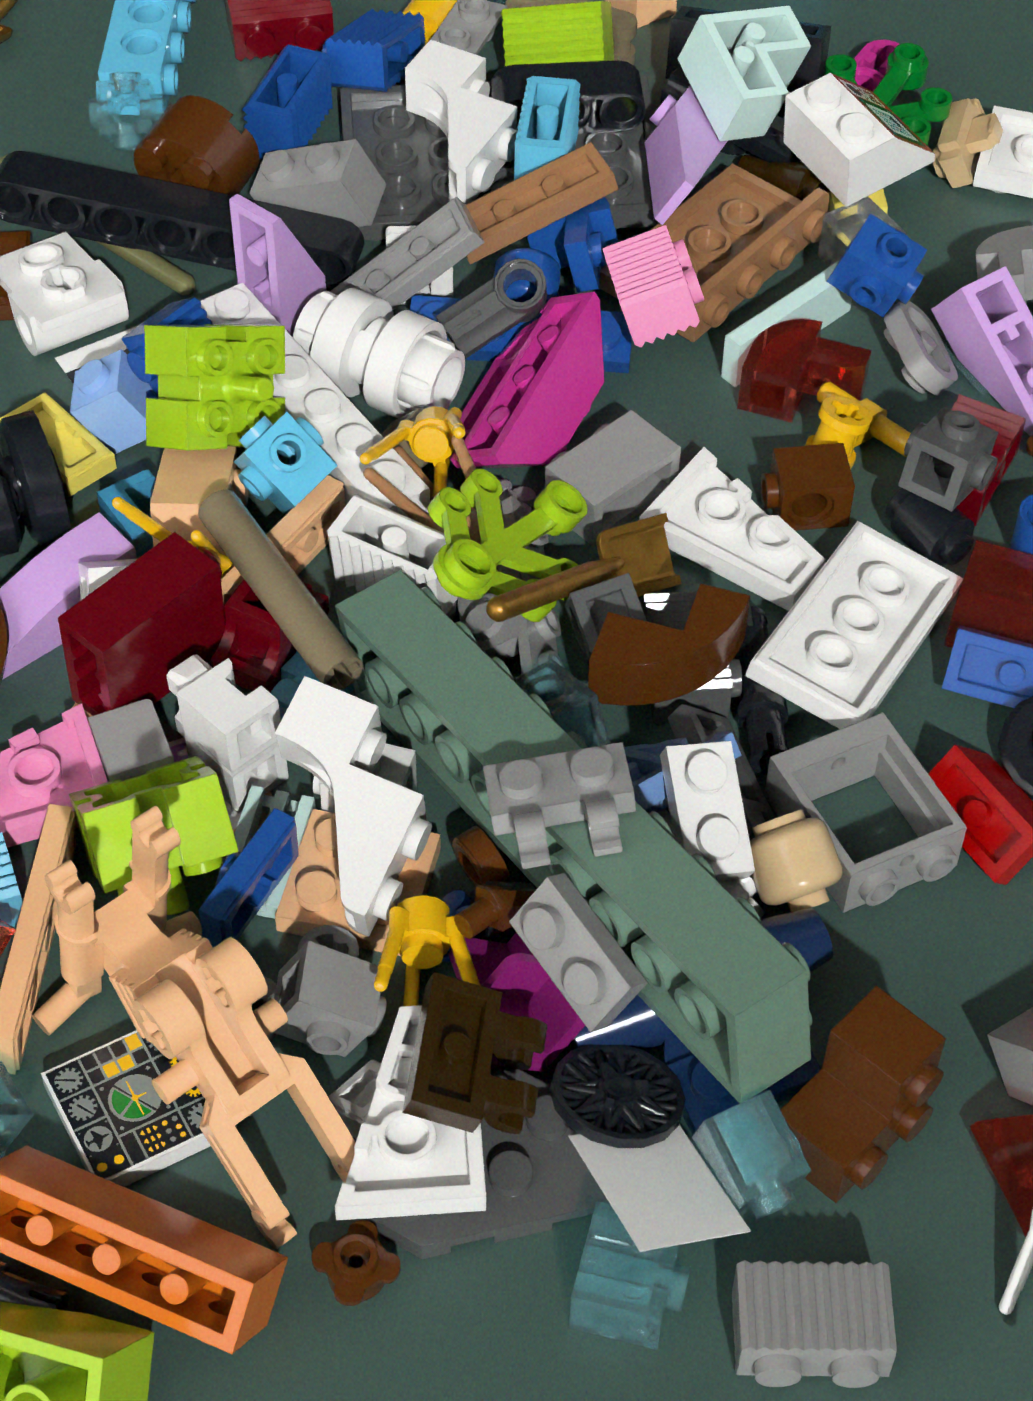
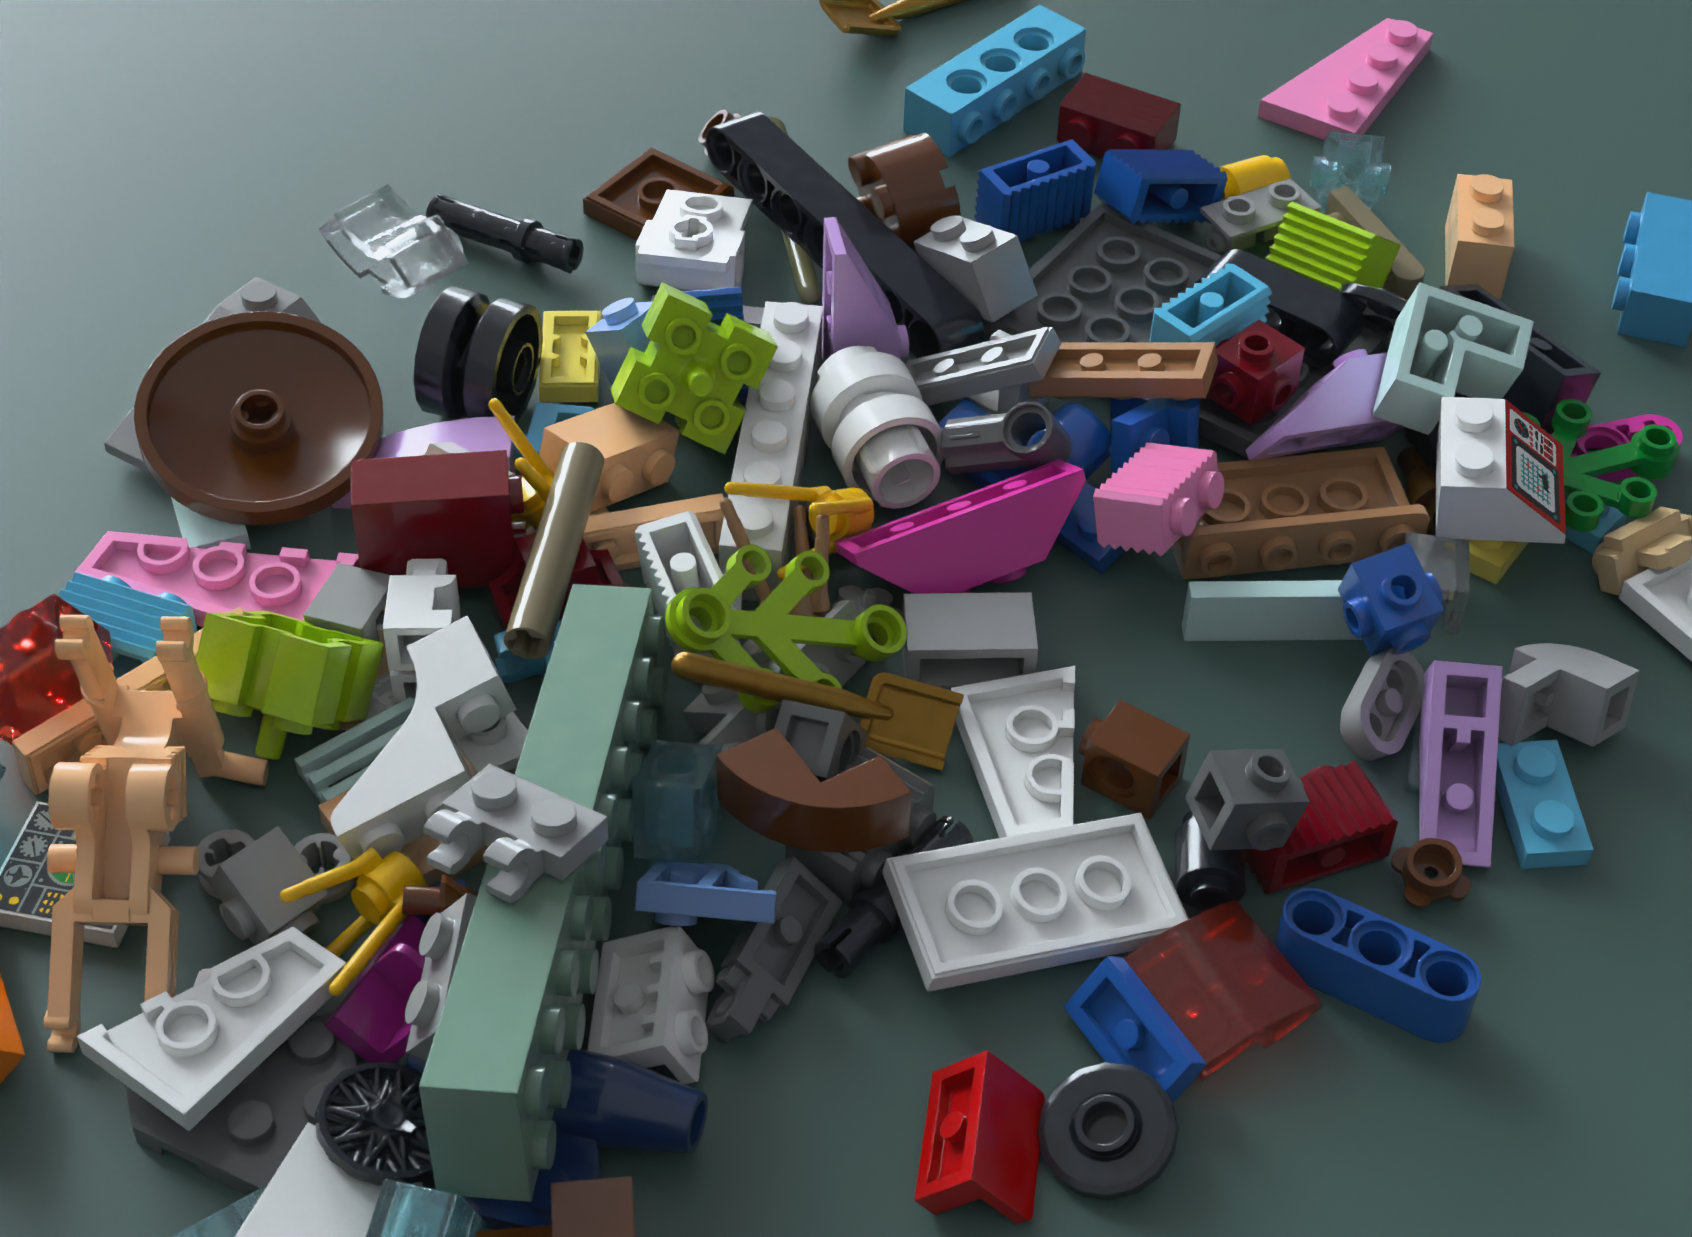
camera: 40 degrees right, 5 degrees down
clear light blue brick [89,72,165,150] -> none
blue plate [199,808,299,947] -> none
medium azure brick [234,412,338,514] -> none
reddish brown plate [312,1220,401,1306] -> none
dark brown plate [402,972,548,1134] -> none
white arch [405,39,517,205] -> none
white plate [660,741,755,881] -> none
clear red brick [737,319,872,423] -> none
tan head [750,809,843,912] -> none
light grey window [764,713,967,913] -> none
yellow piece [805,381,911,469] -> none
none -> dark red brick [1207,320,1305,425]
none -> black wheel [1338,283,1408,333]

